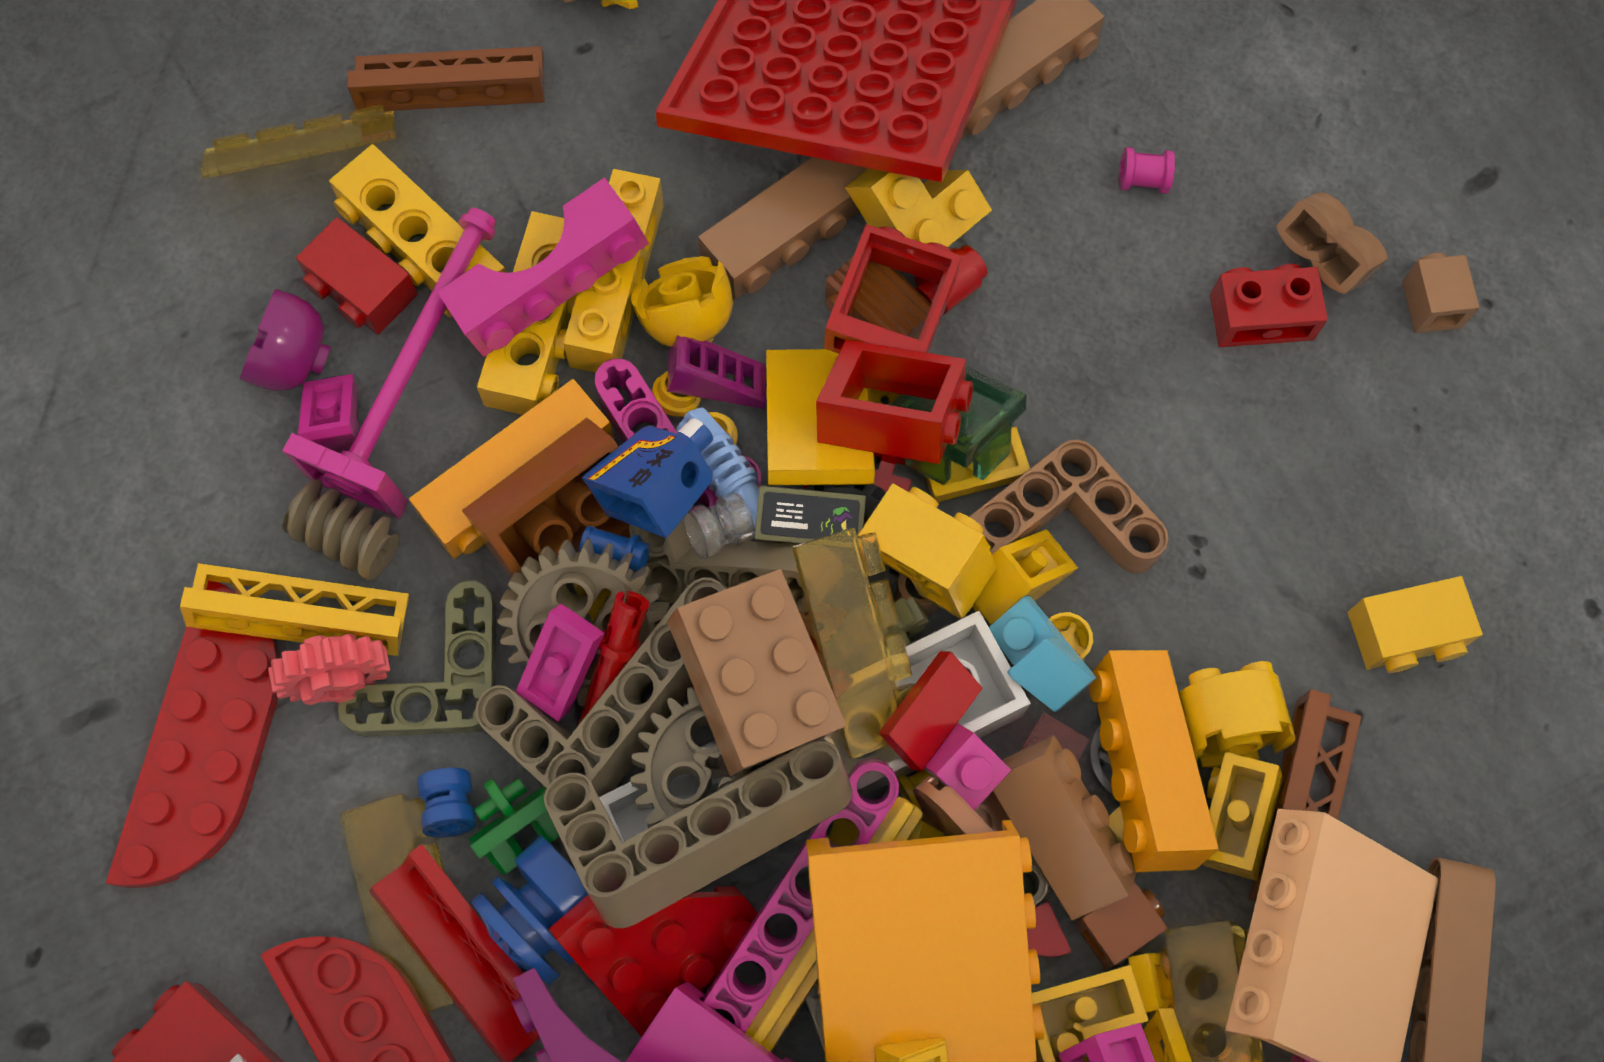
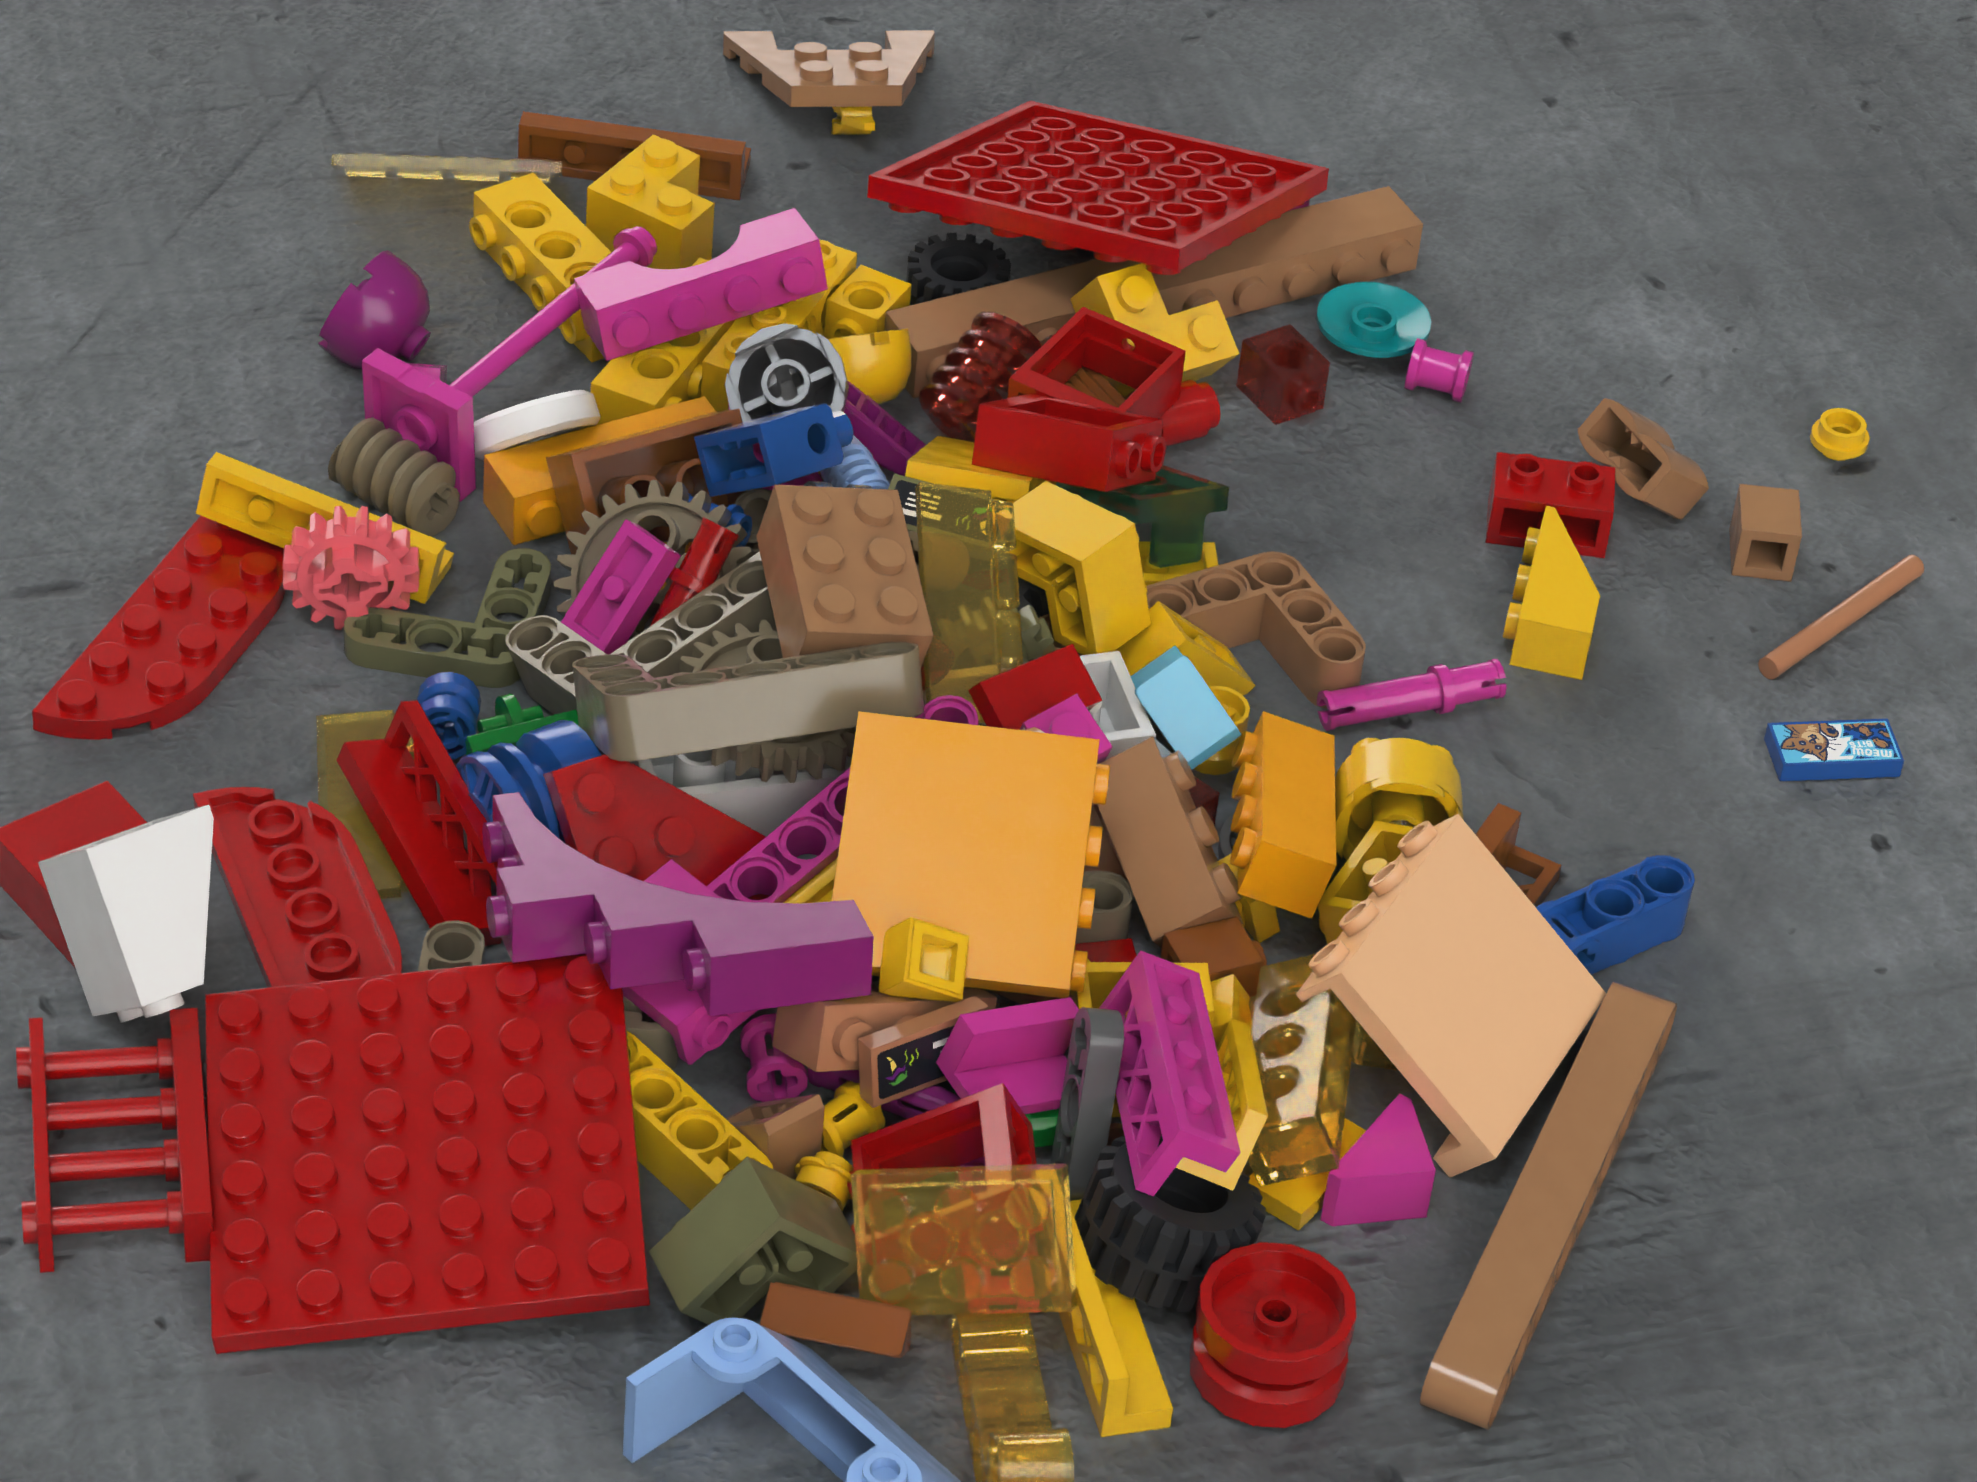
camera: 10 degrees right, 30 degrees down
red brick [296,217,418,335] -> none
yellow brick [1347,576,1483,673] -> none
none -> white wheel [474,390,601,461]
none -> yellow brick [586,134,715,269]
none -> flat silver cylinder [725,323,849,422]
none -> yellow brick [824,265,912,339]
none -> black tyre [906,233,1011,306]
none -> clear red piece [918,312,1042,442]
none -> clear red brick [1236,324,1330,425]
none -> teal dish [1316,282,1432,358]
none -> dark pink pin [1317,659,1507,731]
none -> yellow slope [1503,506,1600,680]
none -> blue piece [1536,855,1695,975]
none -> nougat bar [1758,555,1924,680]
none -> tile [1764,719,1904,781]
none -> yellow plate [1810,408,1870,461]

